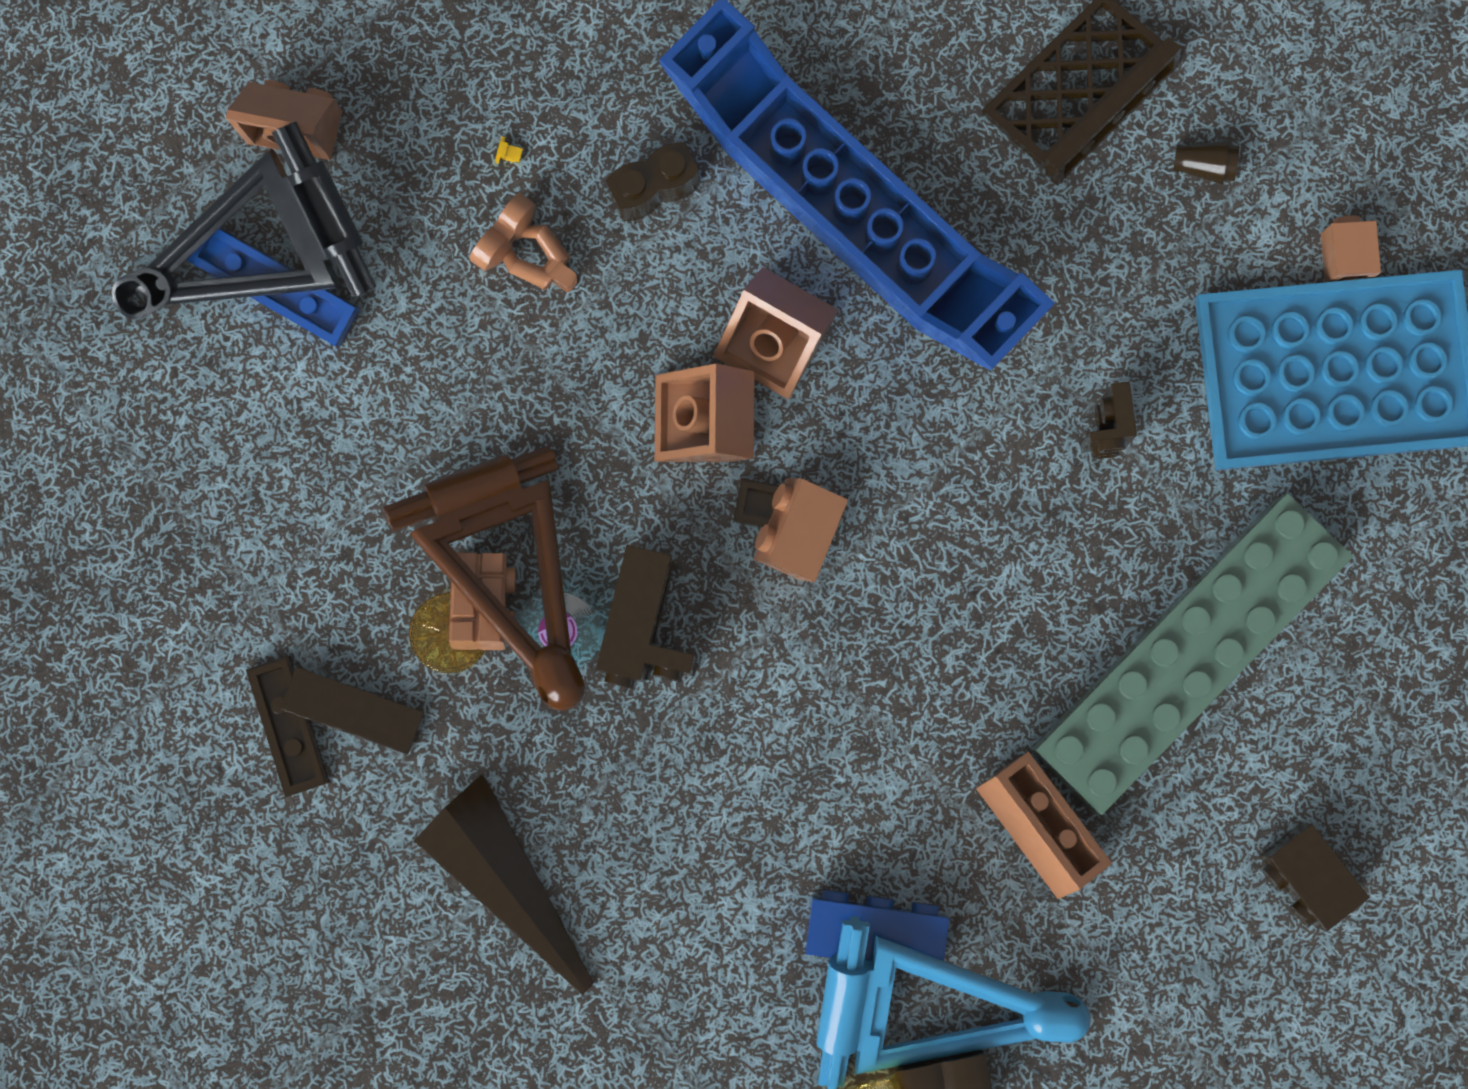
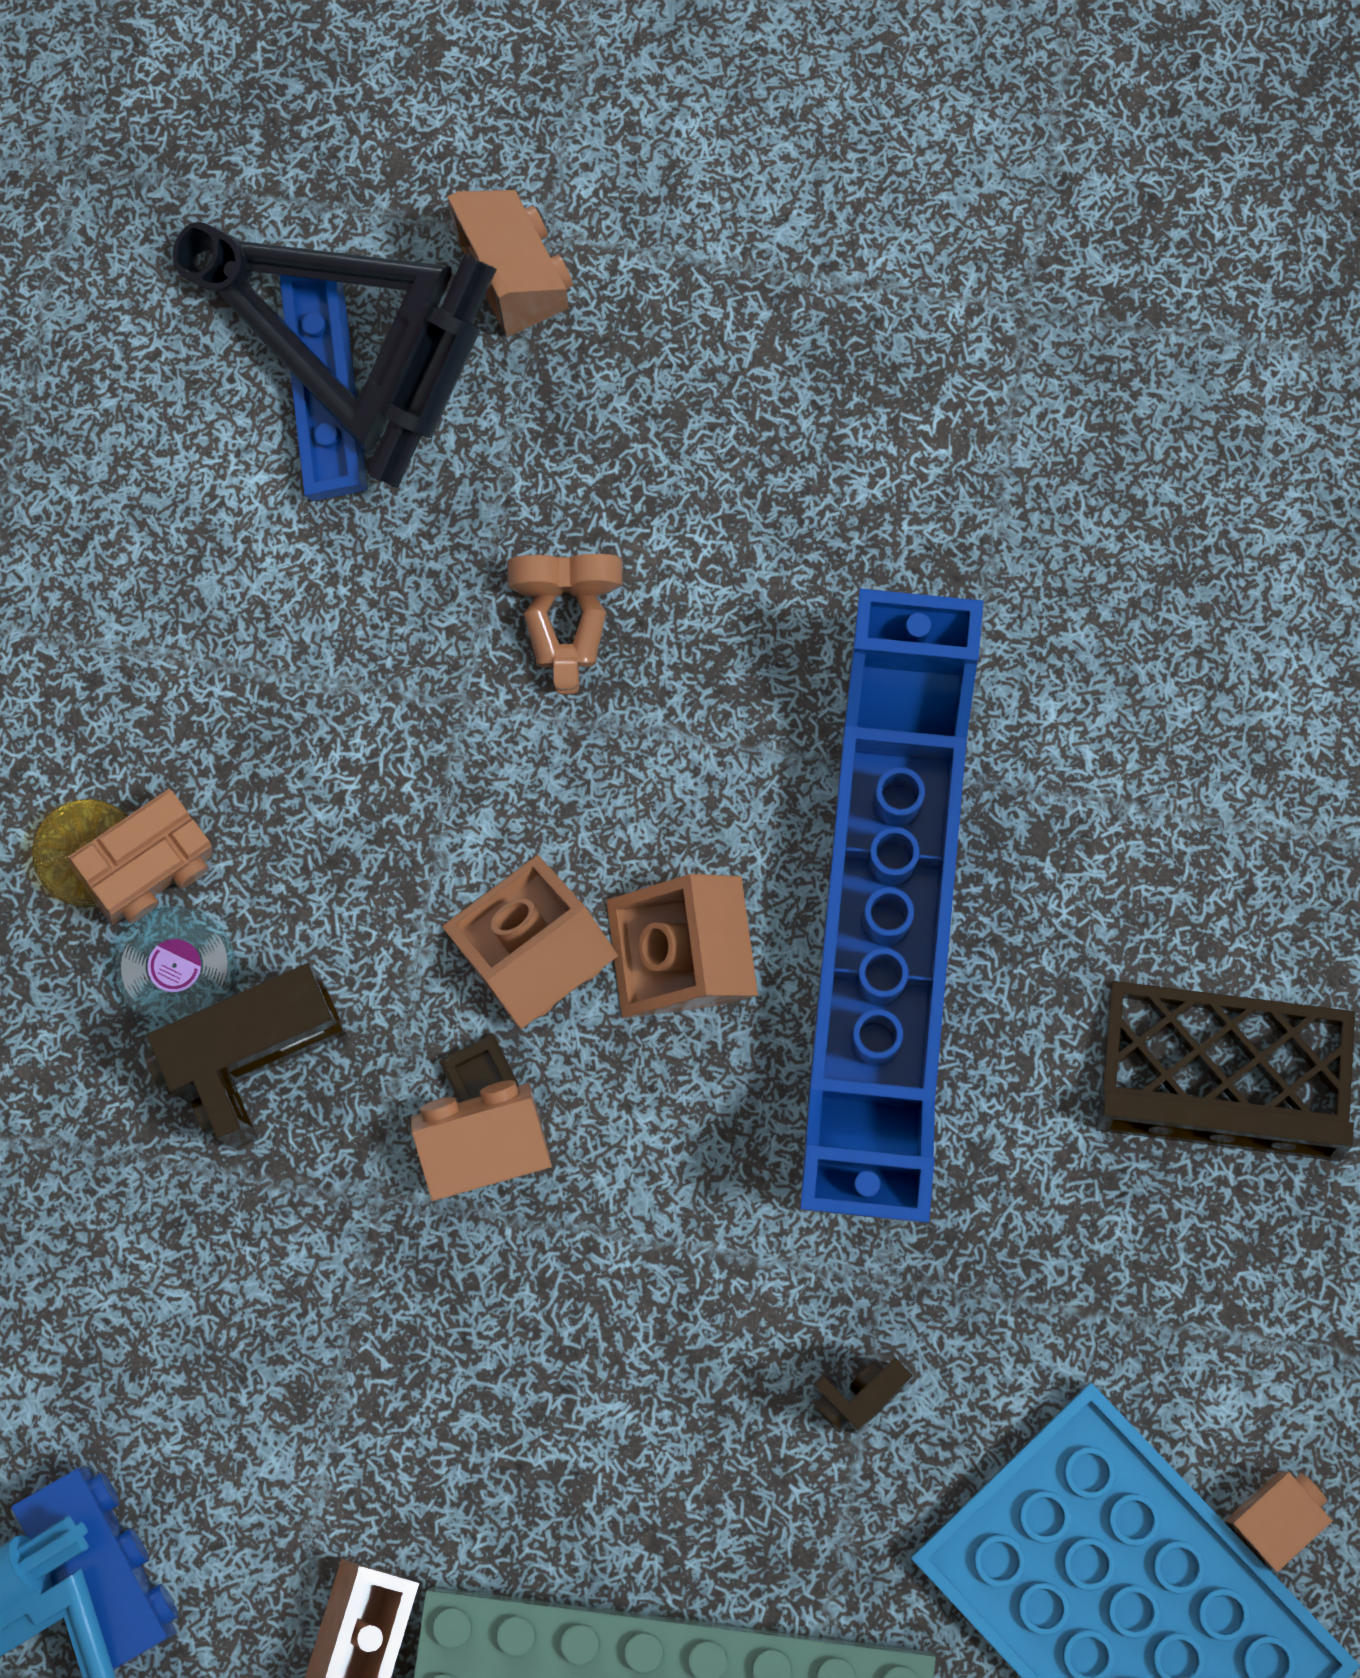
camera: 50 degrees right, 5 degrees down
reddish brown piece [383,446,585,711] -> none
yellow piece [495,136,523,164] -> none
dark brown brick [606,142,700,221] -> none
dark brown cone [1173,141,1240,185] -> none

